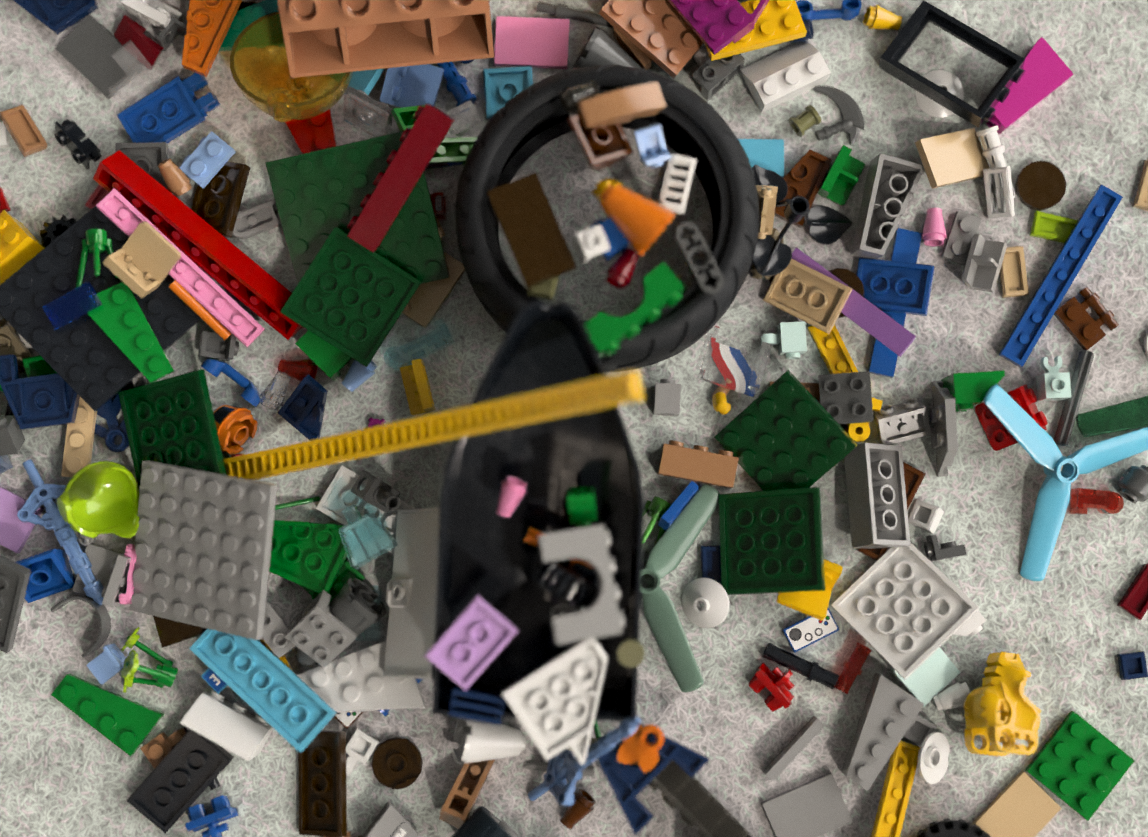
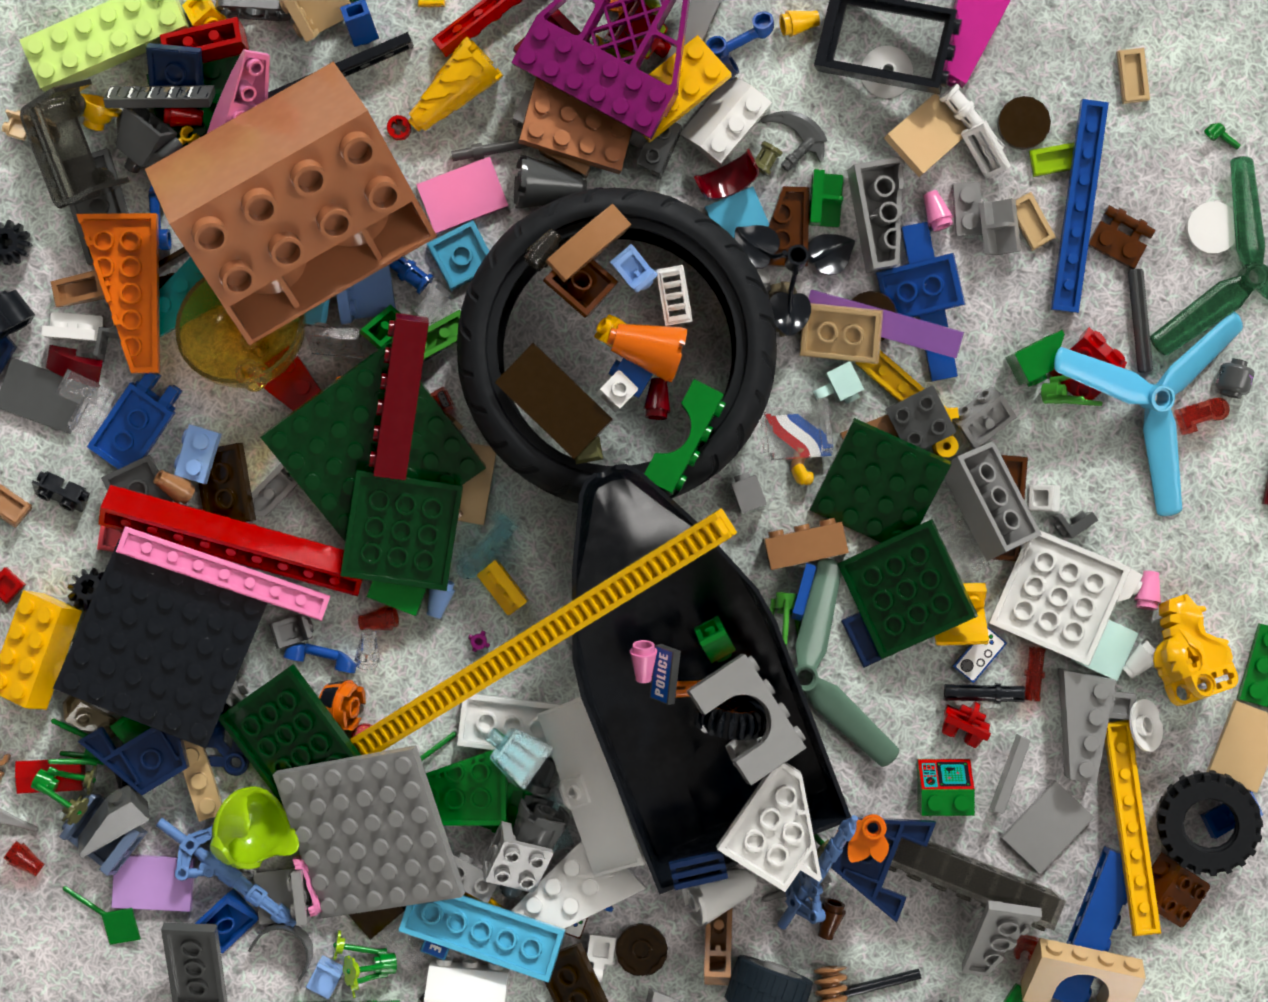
camera: 25 degrees left, 5 degrees up
clear blue tile [42,282,102,330] -> none
green plant [76,229,119,292] -> none
green wing [78,282,174,383] -> none
tan bracket [103,221,181,298] -> none
orange bar [168,280,232,341] -> none
dark blue wing [278,375,328,440] -> none
dark grey bracket [351,470,401,513] -> none
lavender tile [424,594,518,691] -> none
olive tile [617,639,645,668] -> none
dark grey beam [675,222,724,295] -> none
white dish [682,578,730,628] -> none
tan hinge [756,185,778,239] -> none
light grey wing [929,381,958,477] -> none
light aqua brick [1036,356,1071,401] -> none
none -> dark grey tile [520,756,556,794]
none -> tile [649,644,681,705]
none -> dark red piece [694,148,759,200]
none -> slope [917,759,975,816]
none -> bright green plant [1041,375,1103,406]
none -> bright pink cone [1134,571,1161,610]

